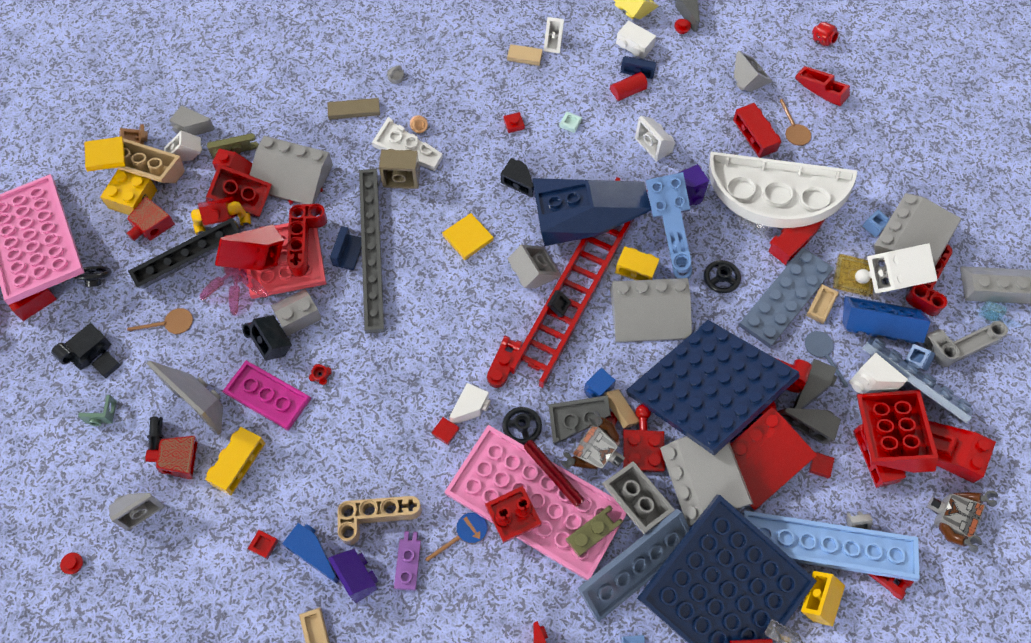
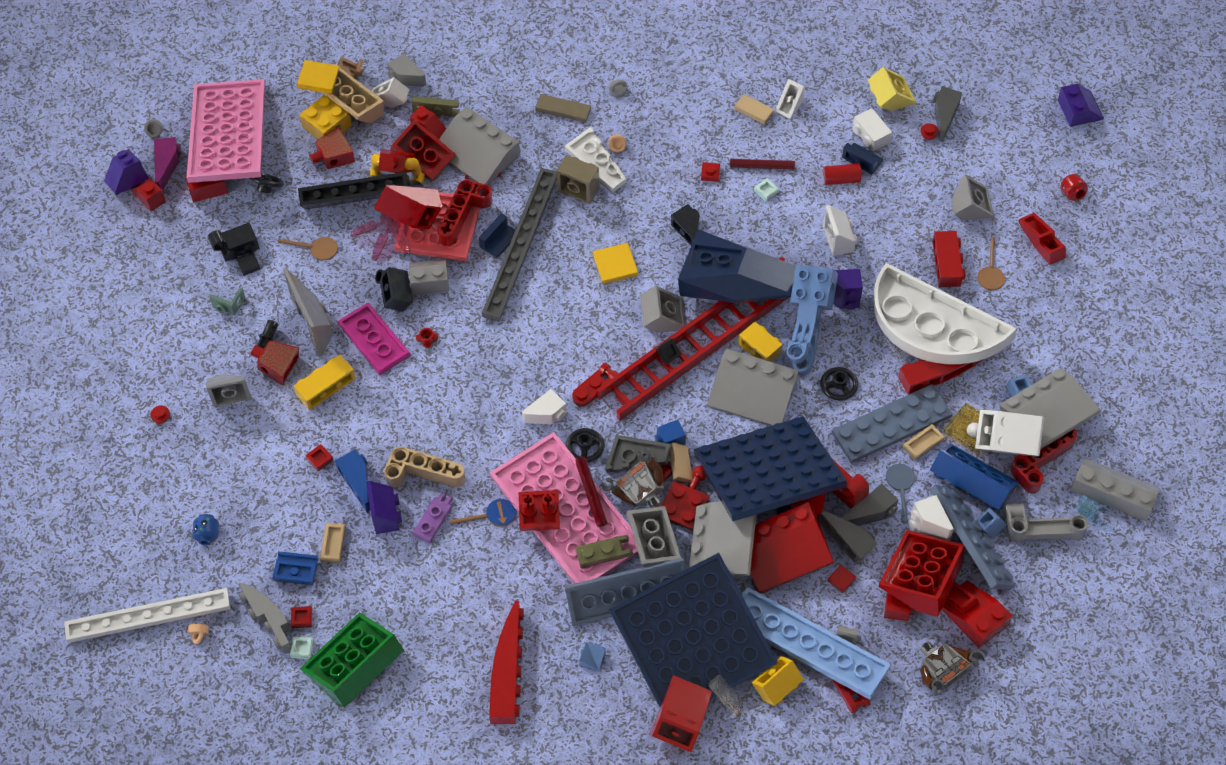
camera: 25 degrees right, 5 degrees down
red tile [431,417,460,445] -> none
none -> dark red piece [730,159,795,170]

